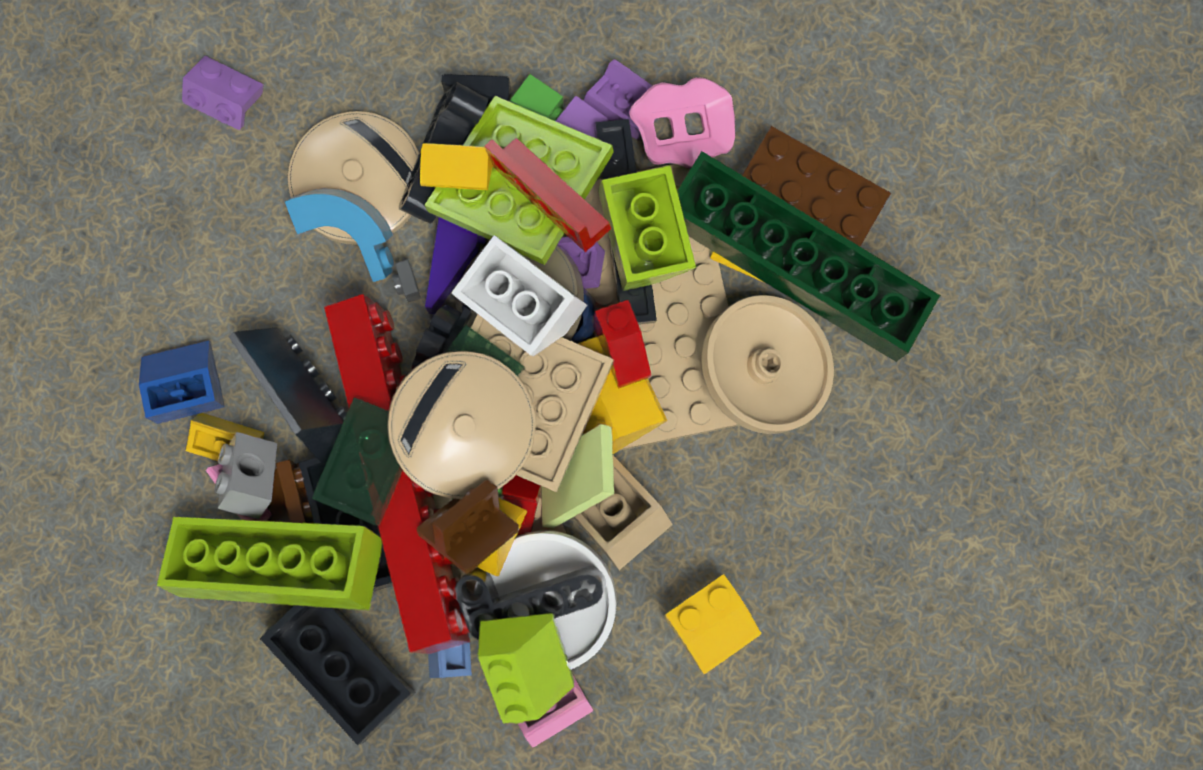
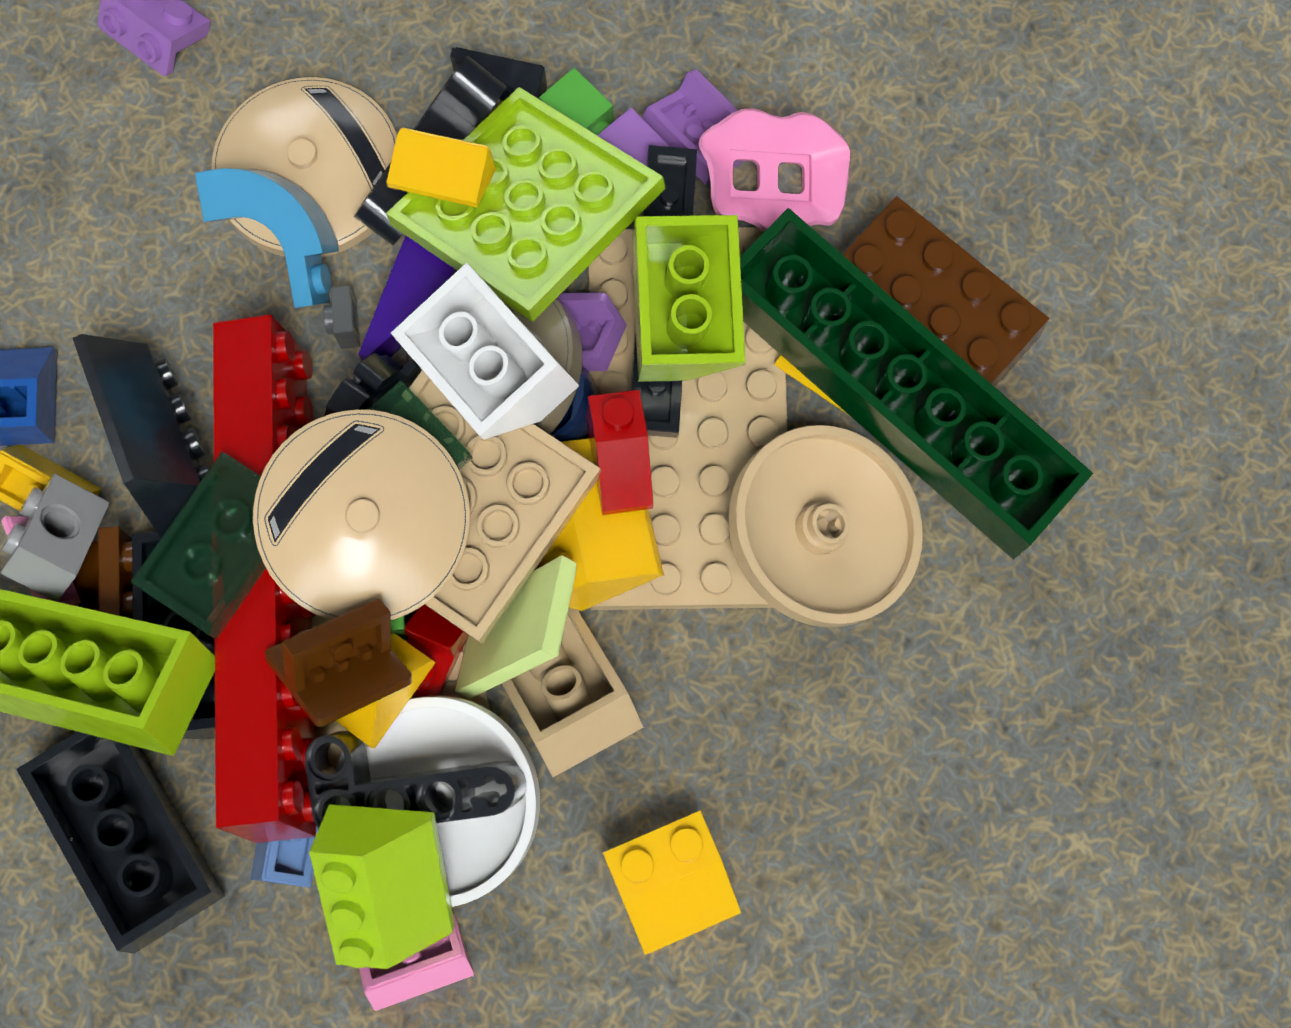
camera: 15 degrees right, 5 degrees down
fence [484,138,611,252] -> none

